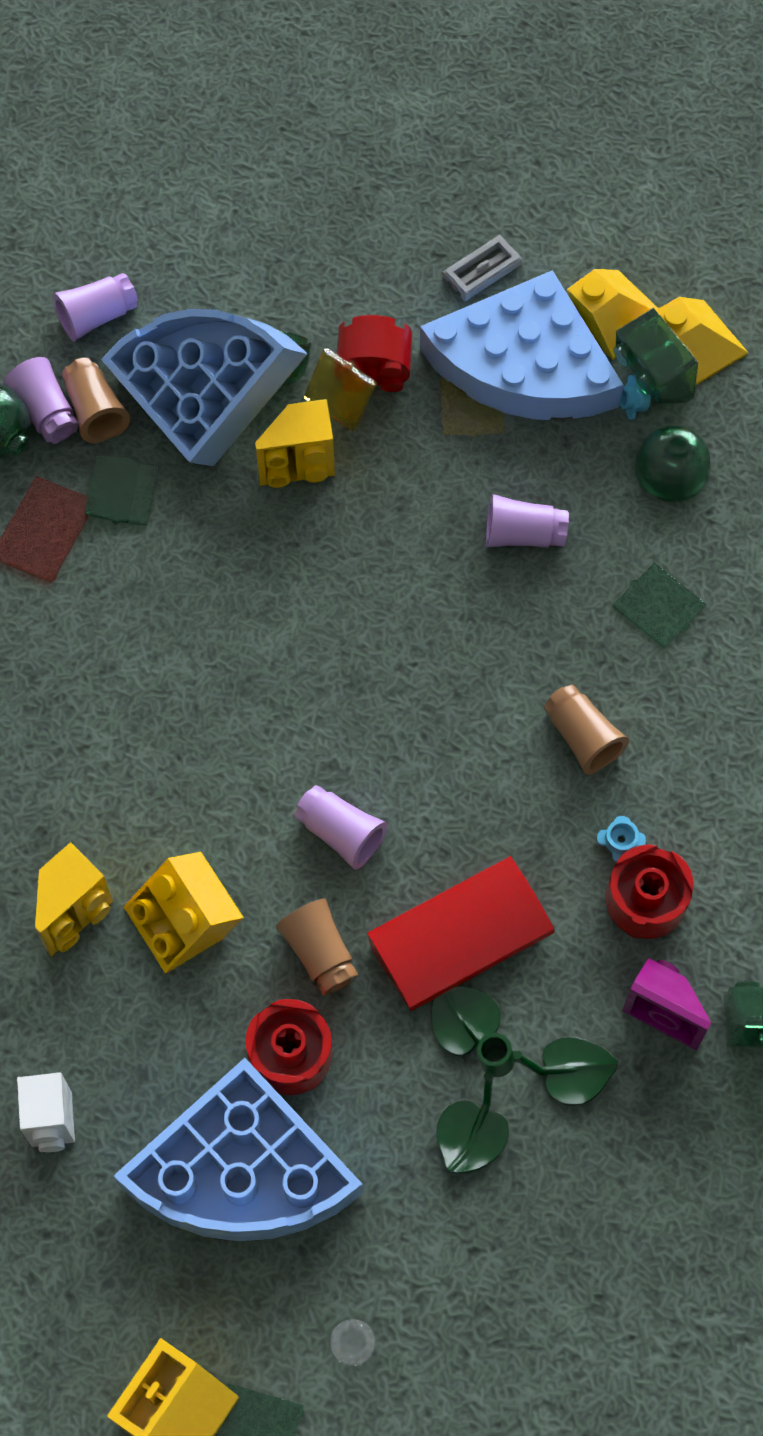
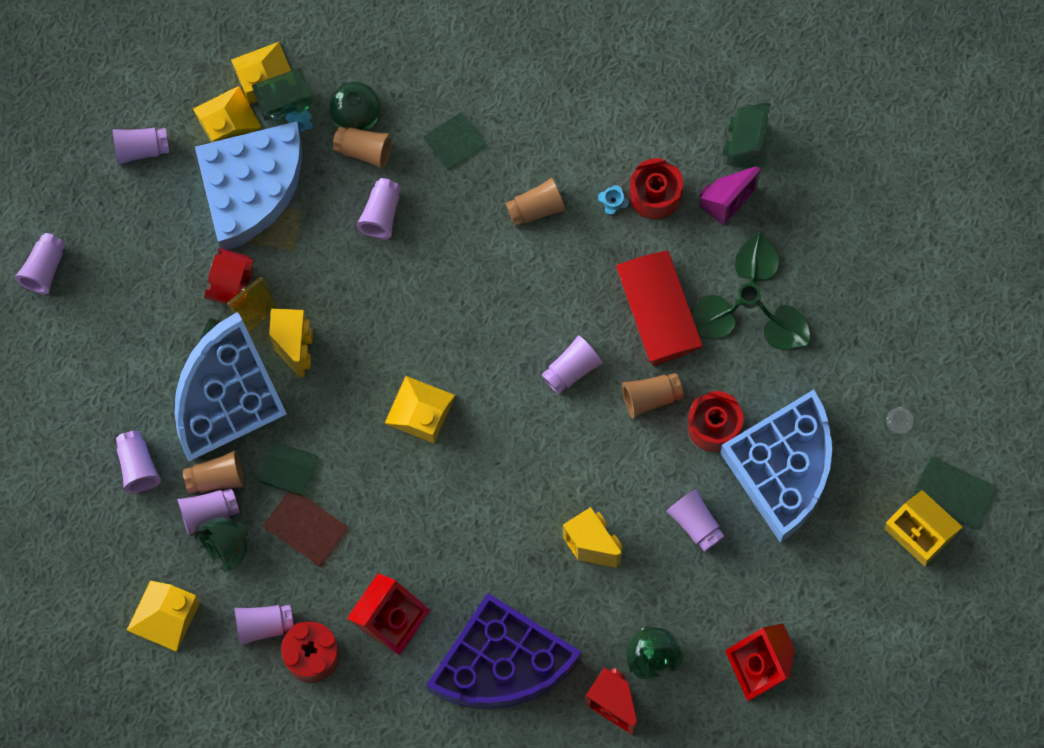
camera: 75 degrees left, 5 degrees up
white brick [17,1072,75,1152] -> none
yellow slope [124,852,244,973] -> none
light grey tile [443,235,522,301] -> none
none -> lavender plant [15,233,66,295]
none -> lavender plant [113,128,169,165]
none -> medium nougat plant [333,127,393,169]
none -> yellow slope [385,376,455,443]
none -> lavender plant [666,489,725,552]

